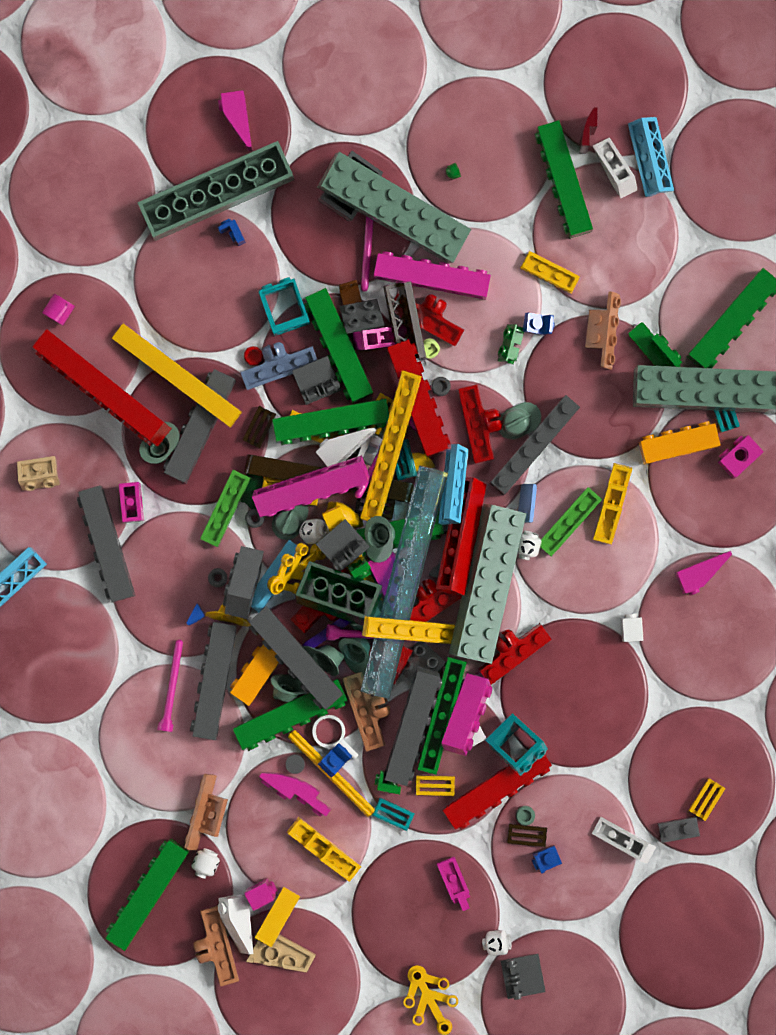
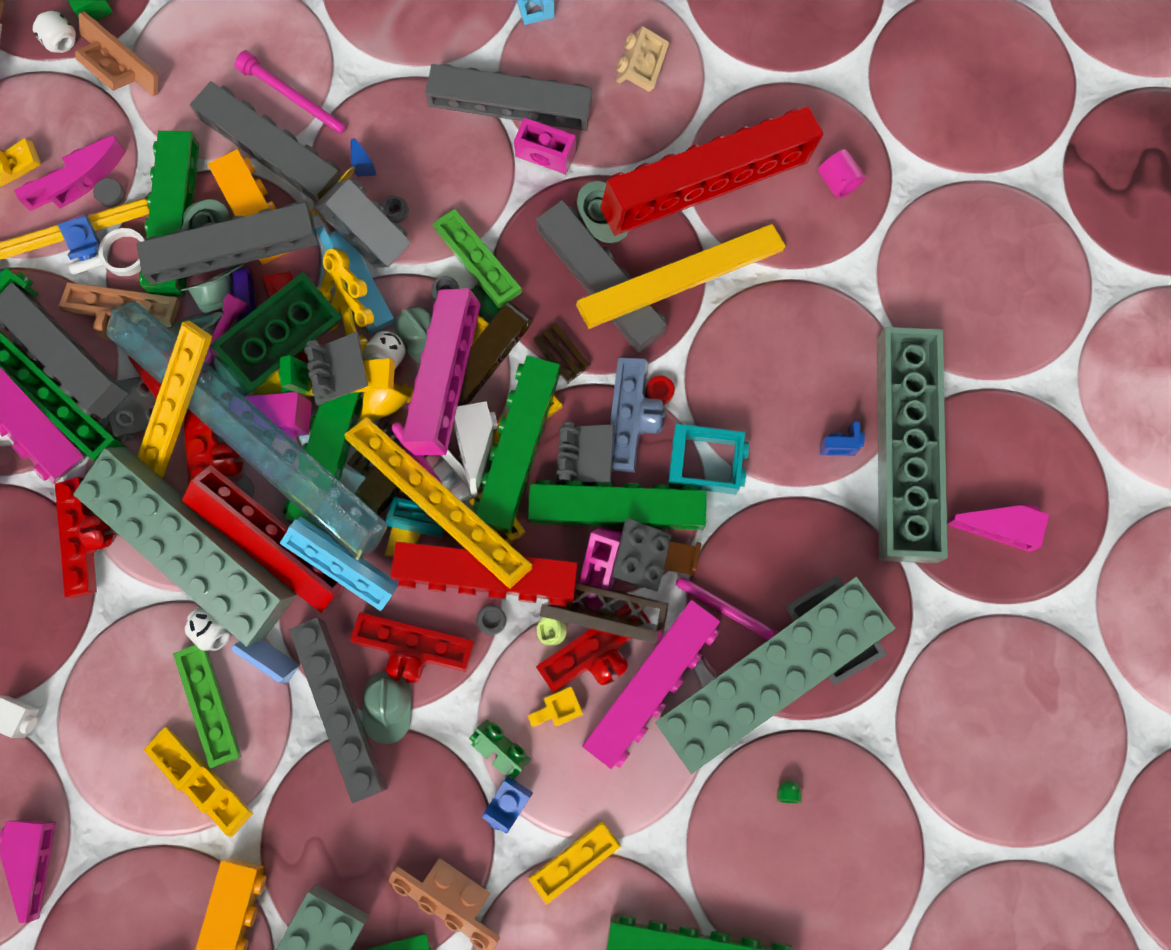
camera: 115 degrees right, 10 degrees down
sand green piece [365,516,395,563] -> none
none -> yellow plate [527,687,583,727]

